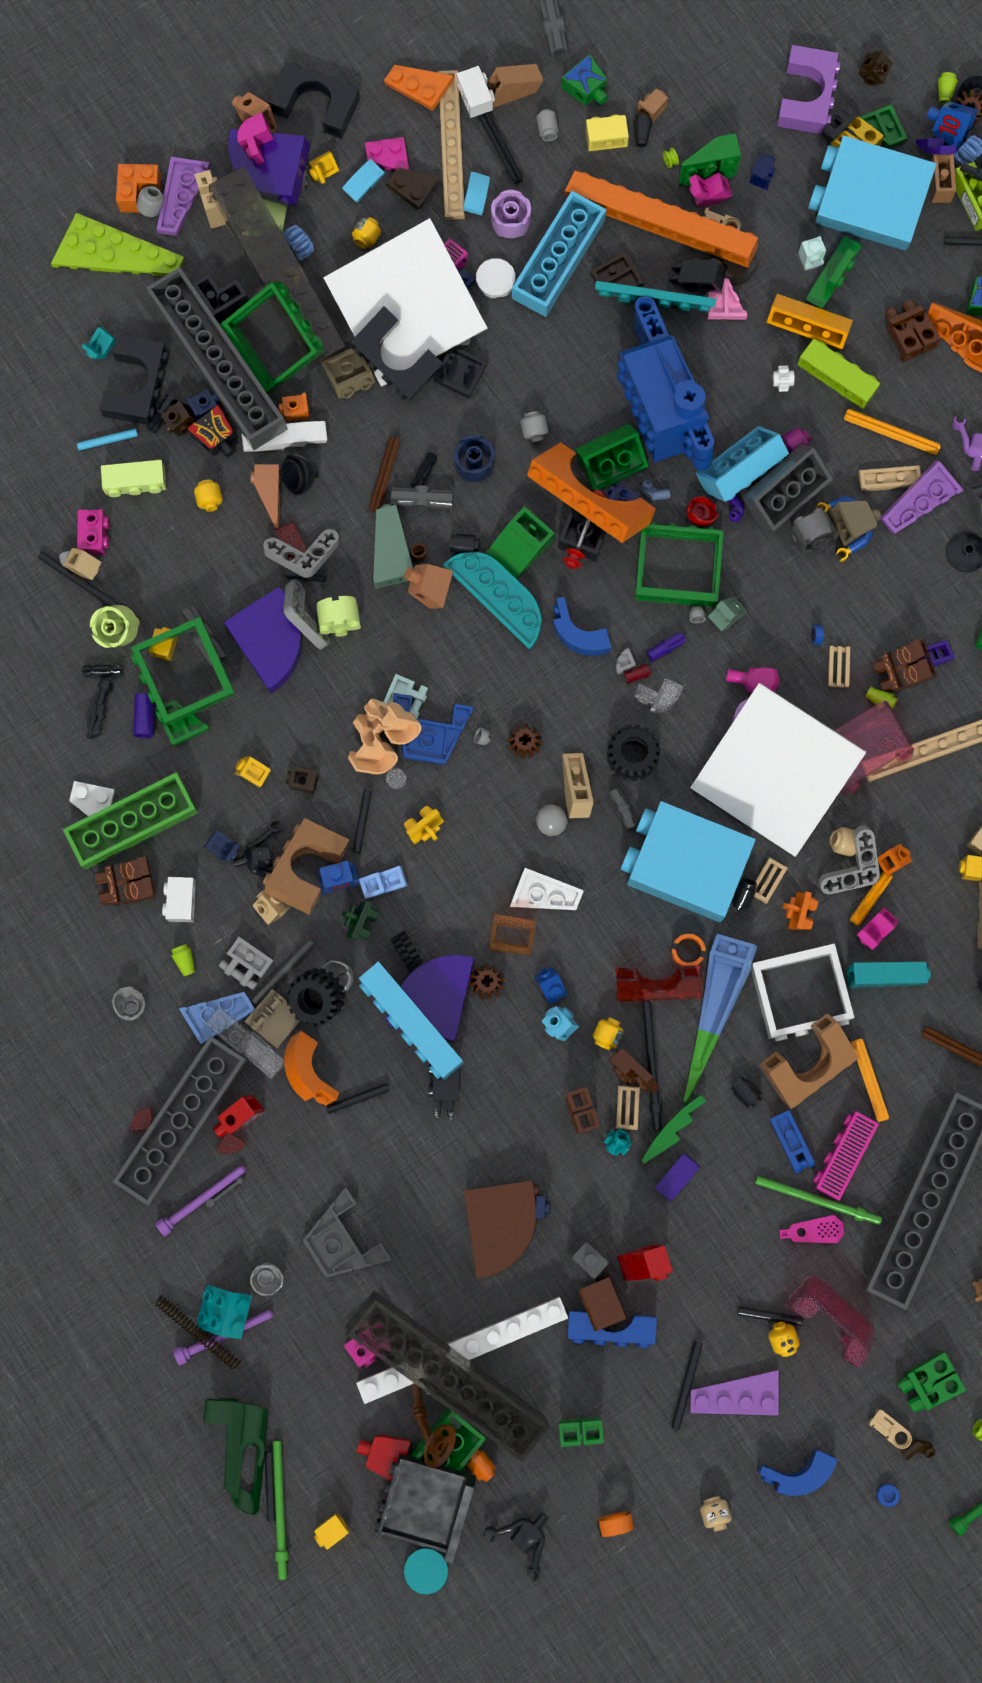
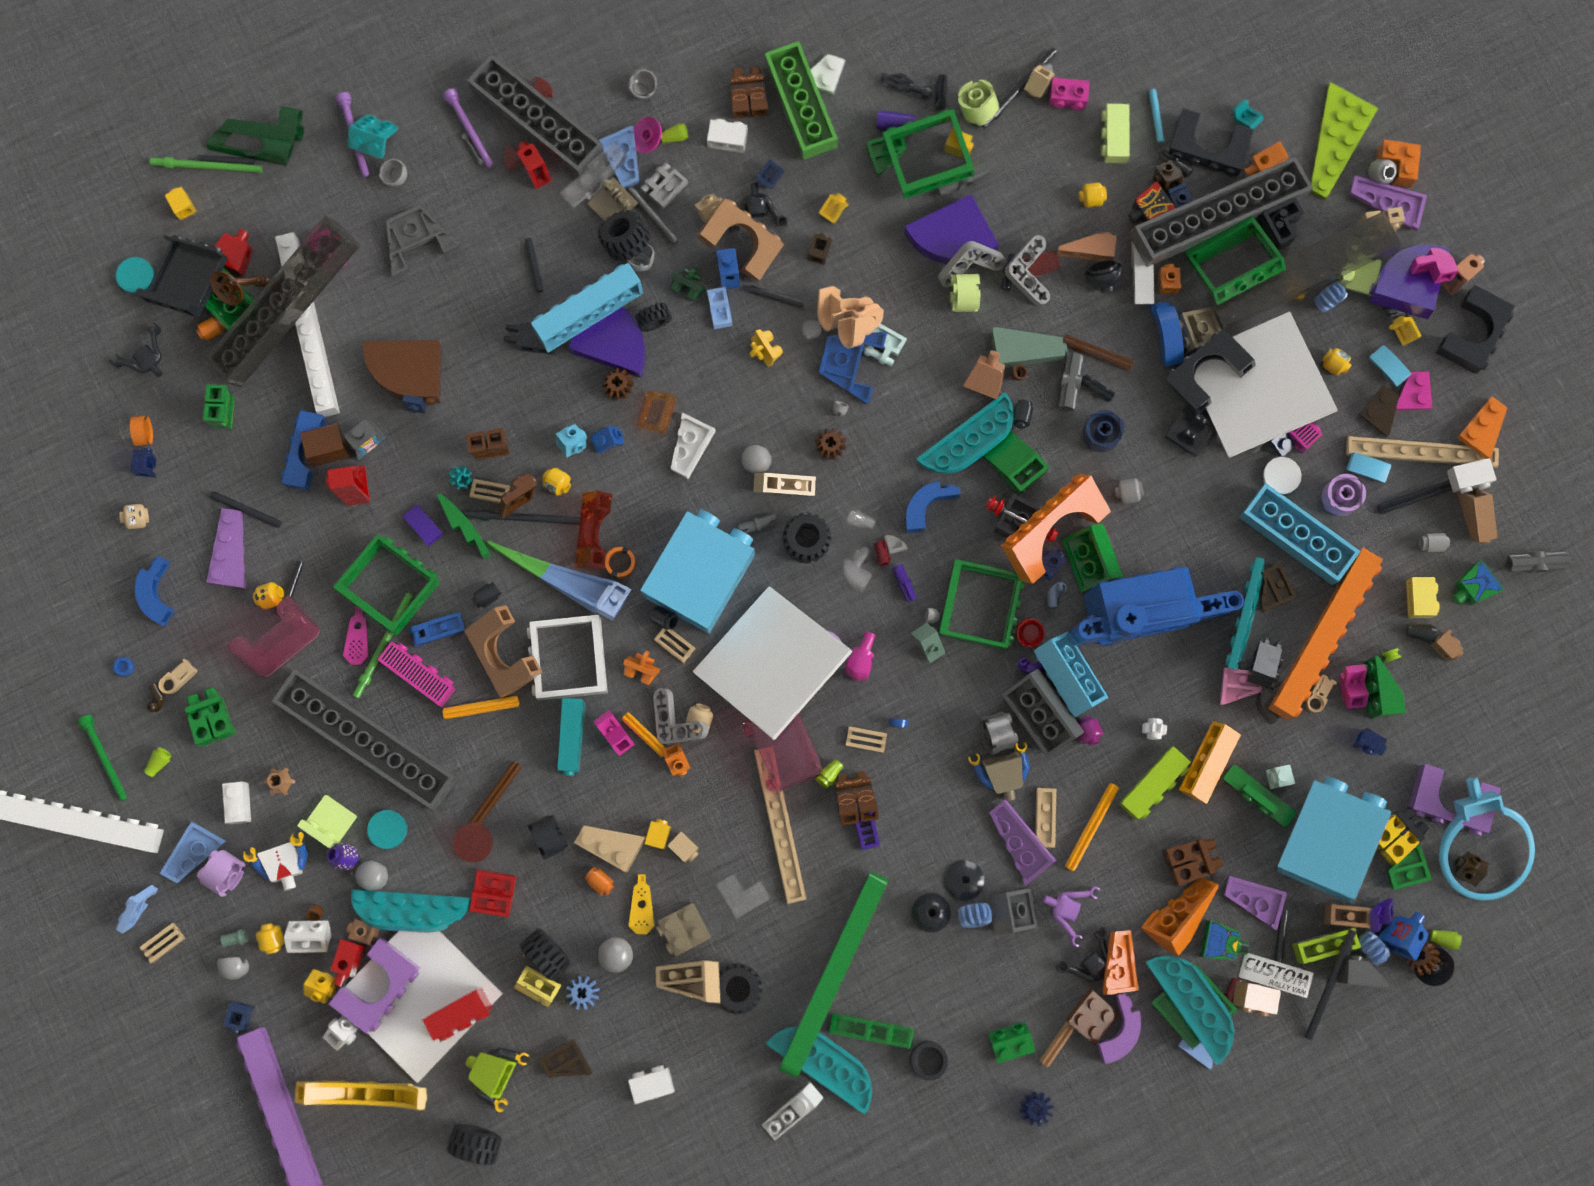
camera: 95 degrees right, 0 degrees up
dark brown piece [155,1295,241,1370] -> none
orange arch [284,1031,339,1106] -> none
none -> clear blue brick [130,447,156,478]
none -> green window [333,534,440,636]
none -> dark pink dish [633,117,662,154]
none -> clear cone [846,508,876,530]
none -> blue arch [1150,302,1184,367]
none -> medium lavender wing [1223,875,1287,930]
none -> orange torso [1243,141,1289,177]
none -> medium azure brick [1439,777,1535,900]

